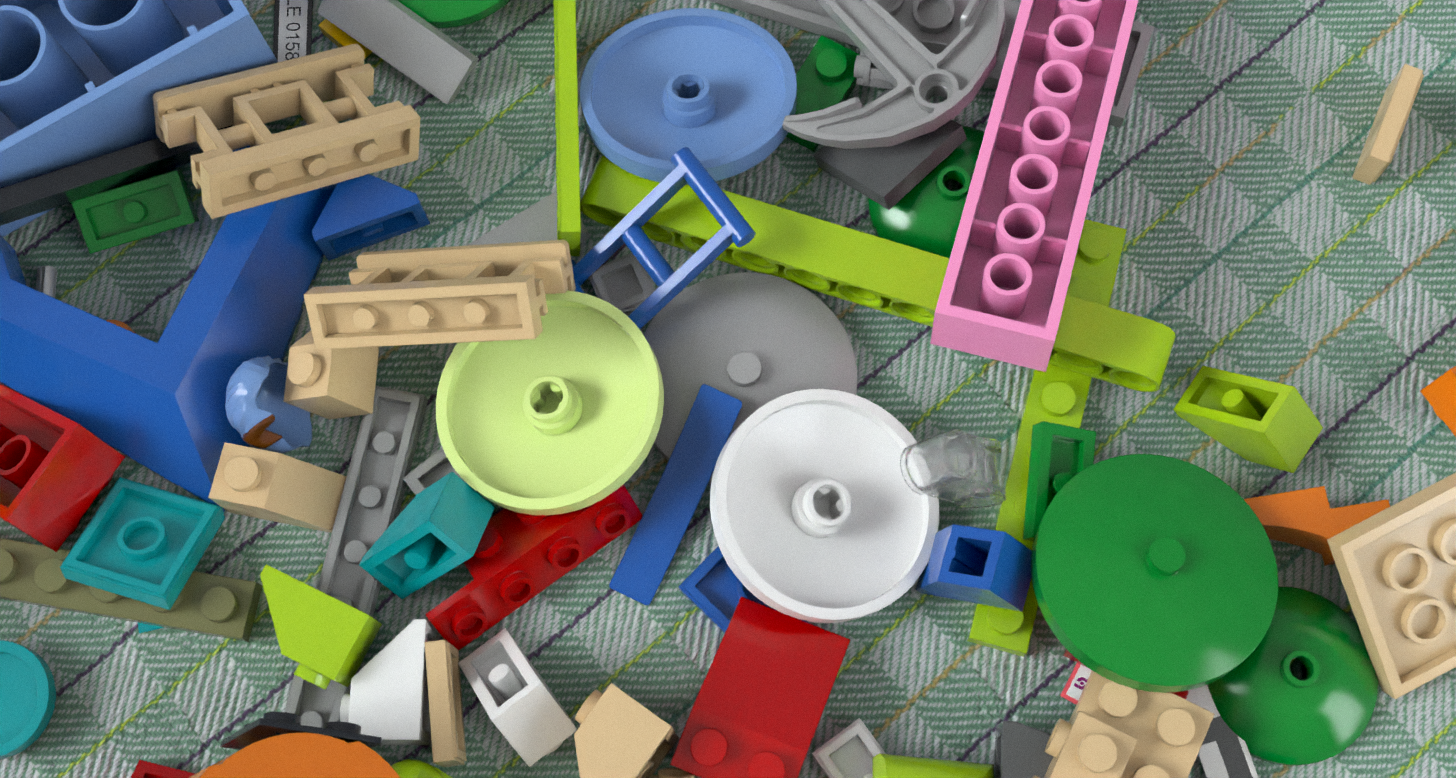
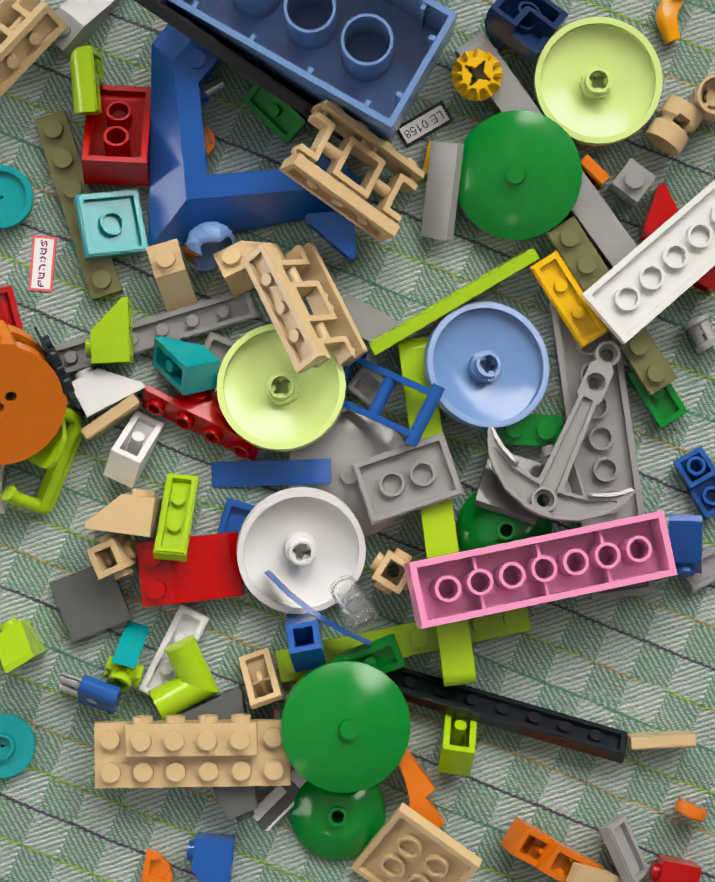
camera: 55 degrees right, 15 degrees up
none -> white sticker [28,235,57,292]
none -> lime tile [153,473,199,562]
none -> tan slope [238,647,285,710]
none -> sticker [264,570,372,646]
none -> light grey tile [351,433,464,525]
none -> tan brick [369,547,413,596]
none -> black tile [385,667,628,764]

